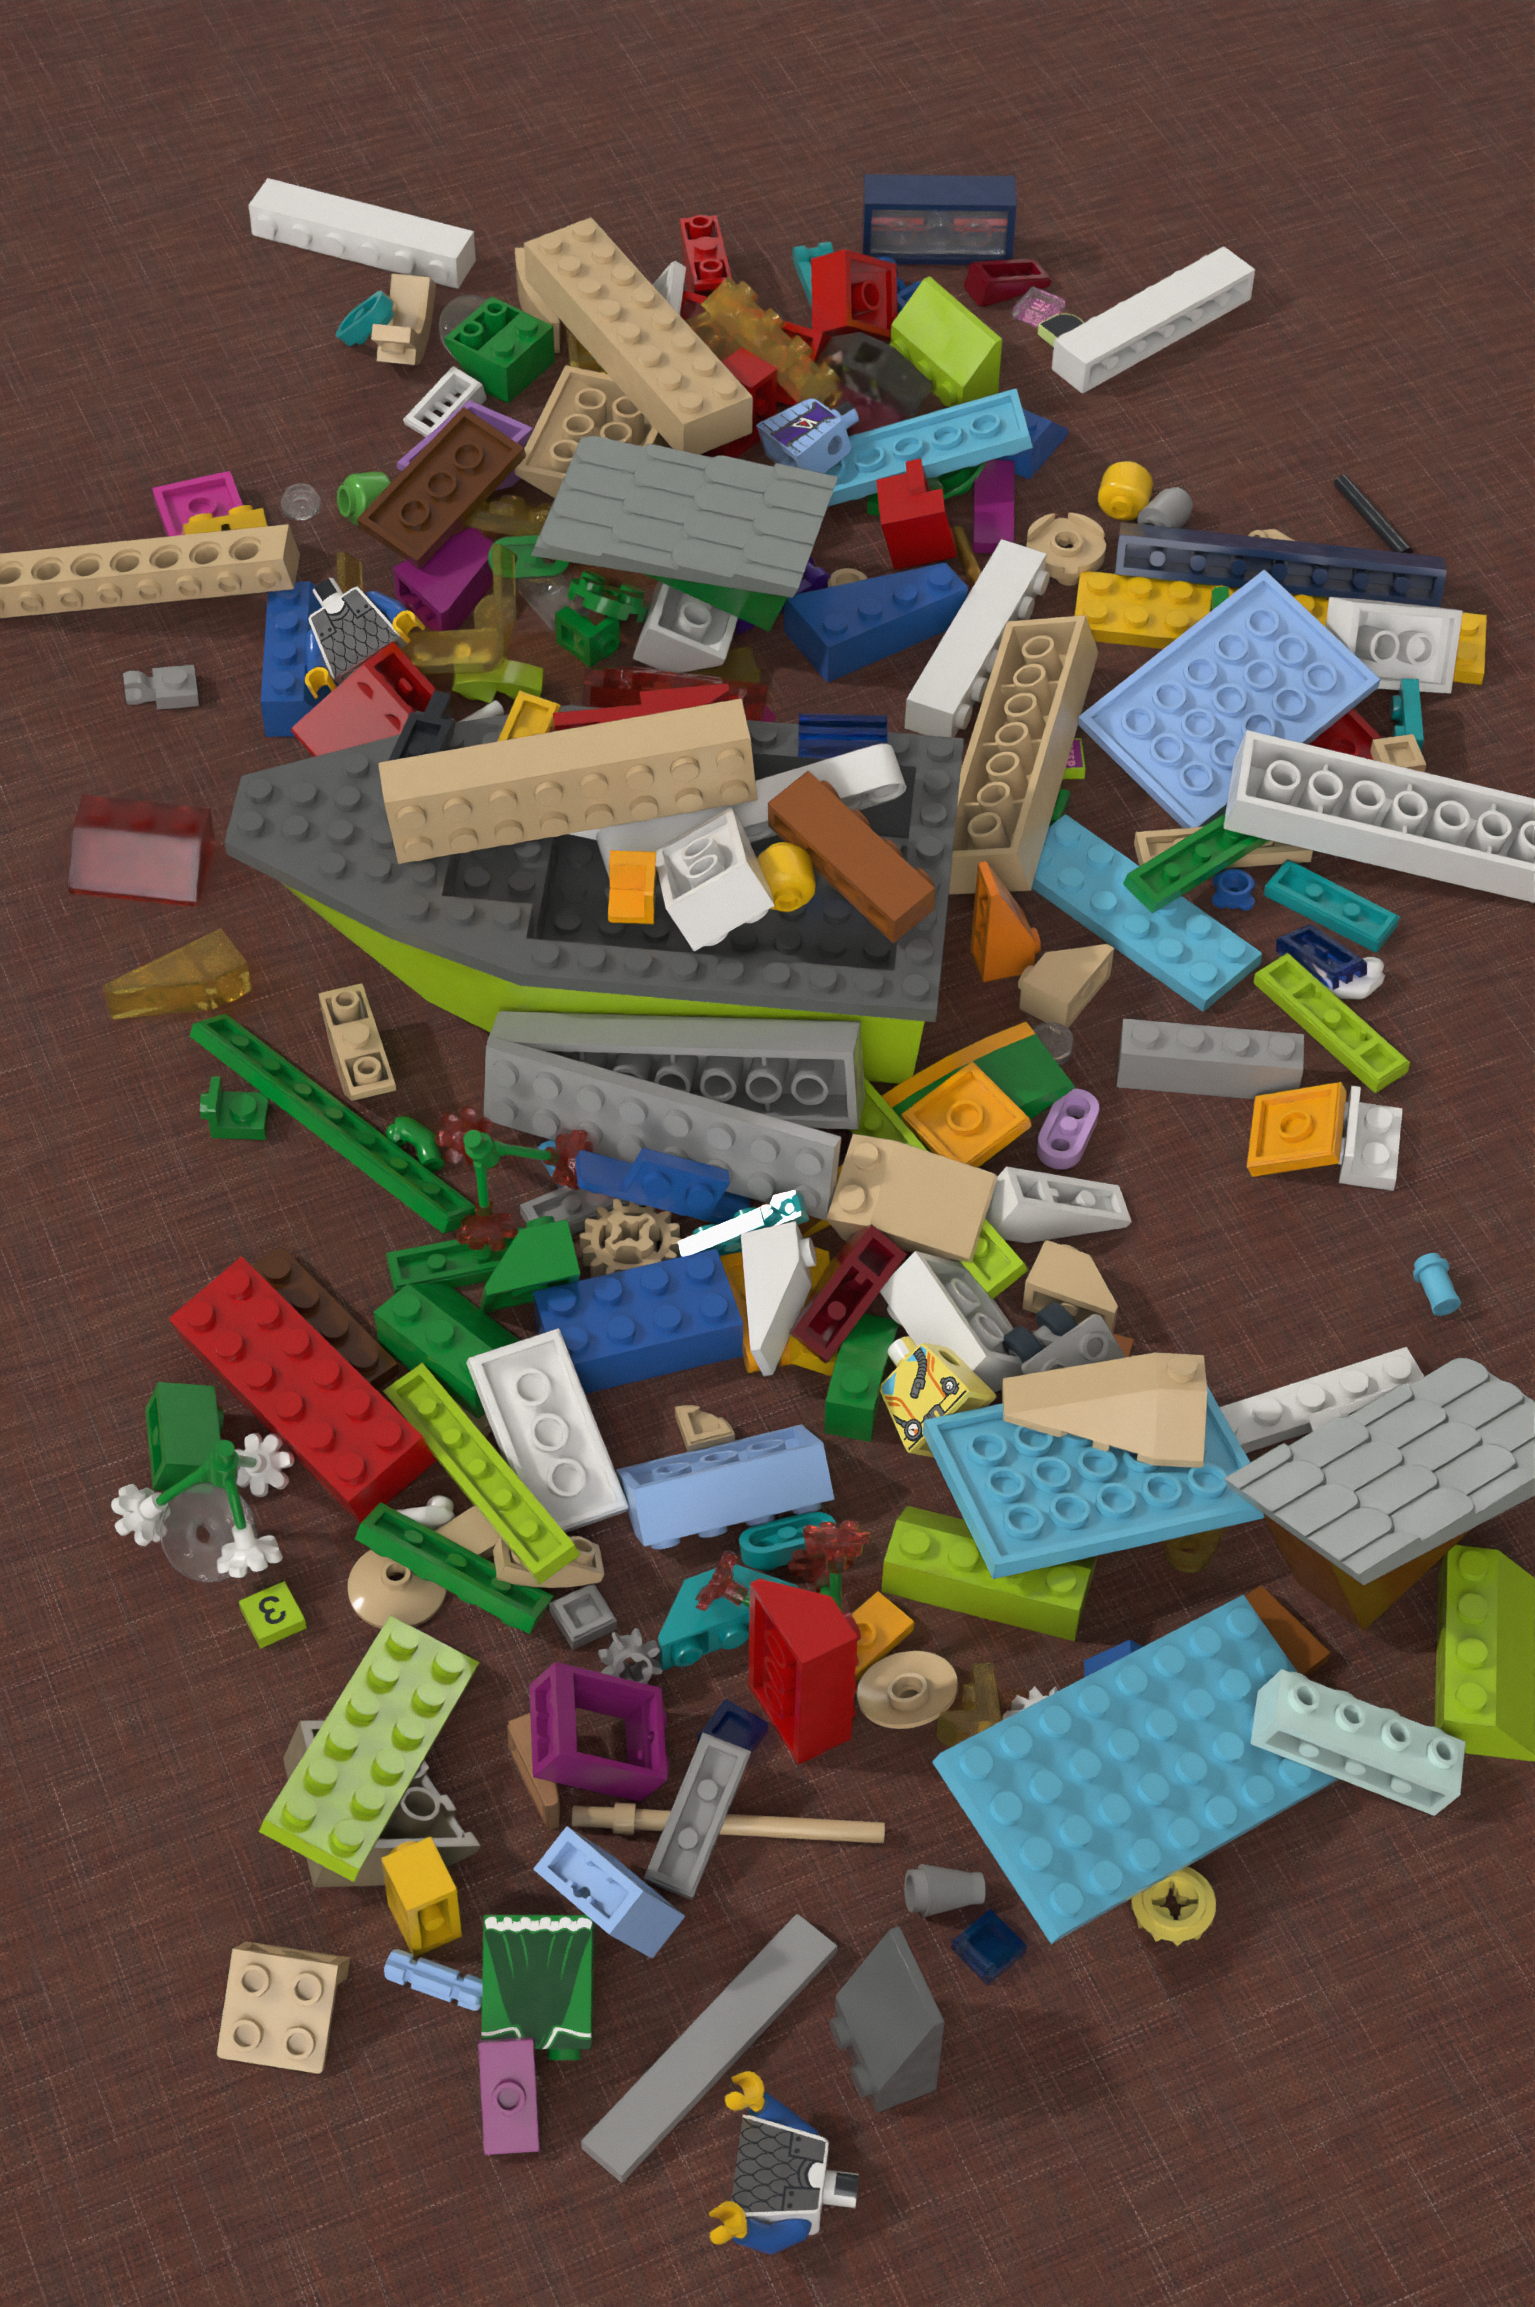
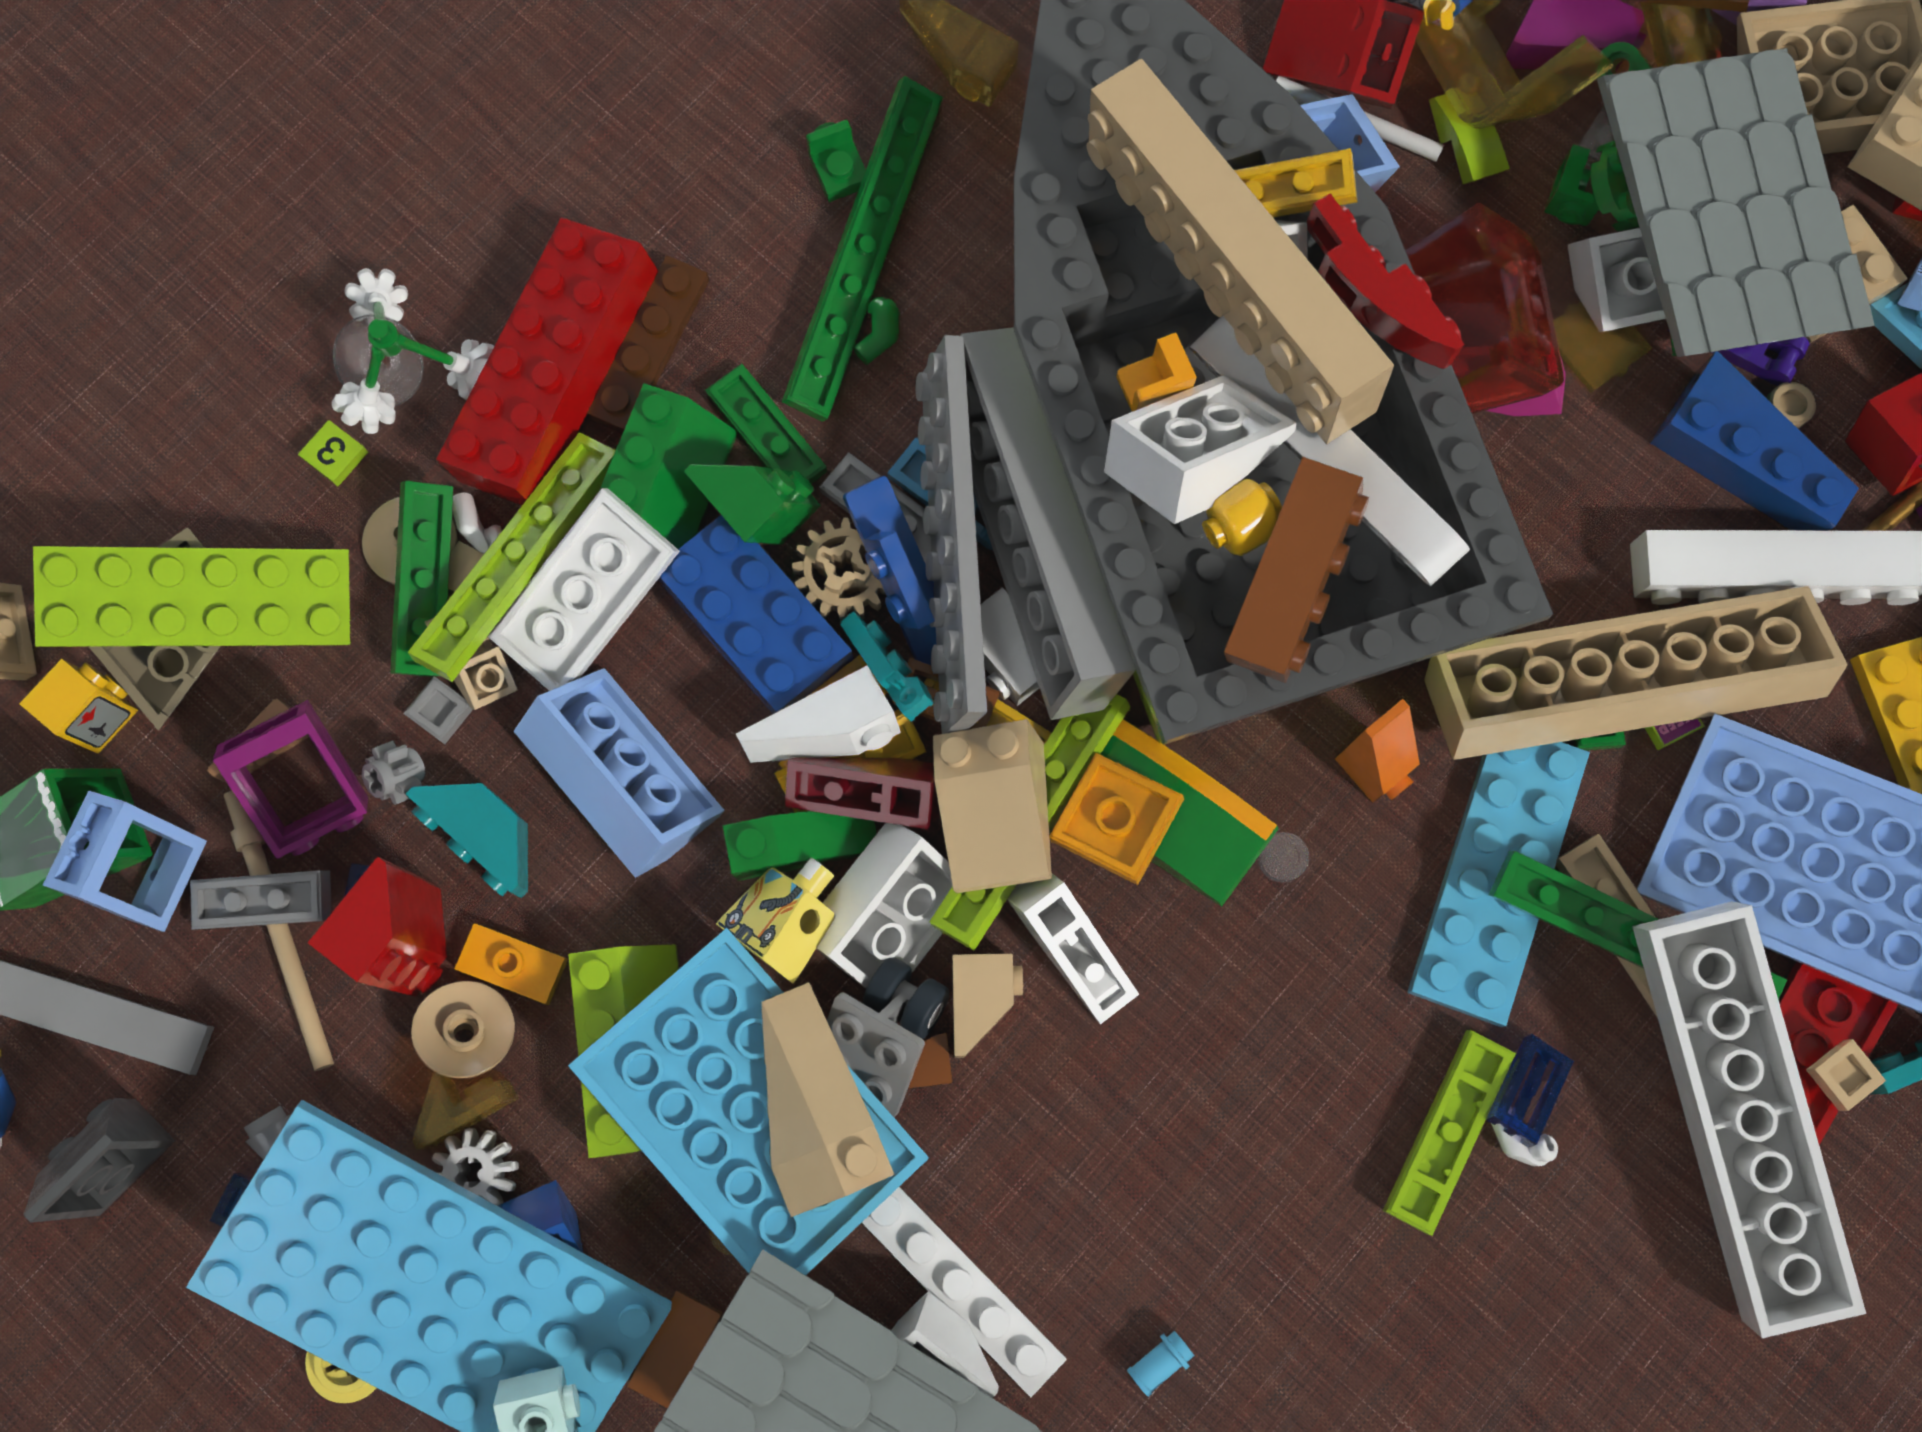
camera: 65 degrees right, 25 degrees up
green brick [145,1382,224,1494] -> none
tan slope [318,983,396,1101] -> none
light blue axle [384,1949,483,2011] -> none
black hinge [388,690,456,761] -> none
clear red plant [434,1106,593,1251] -> none
tan tile [675,1405,735,1452] -> none
clear red plant [695,1519,870,1612] -> none
teal plate [739,1512,838,1571] -> none
clear blue tile [798,714,888,758] -> none
tan slope [1018,944,1114,1032] -> none
lavender plate [1037,1089,1099,1169] -> none
light grey brick [1116,1019,1304,1099] -> none
blue plate [1212,869,1256,911] -> none
light orange plate [1247,1082,1347,1177] -> none
teal tile [1264,859,1400,953] -> none
white bracket [1339,1086,1403,1191] -> none

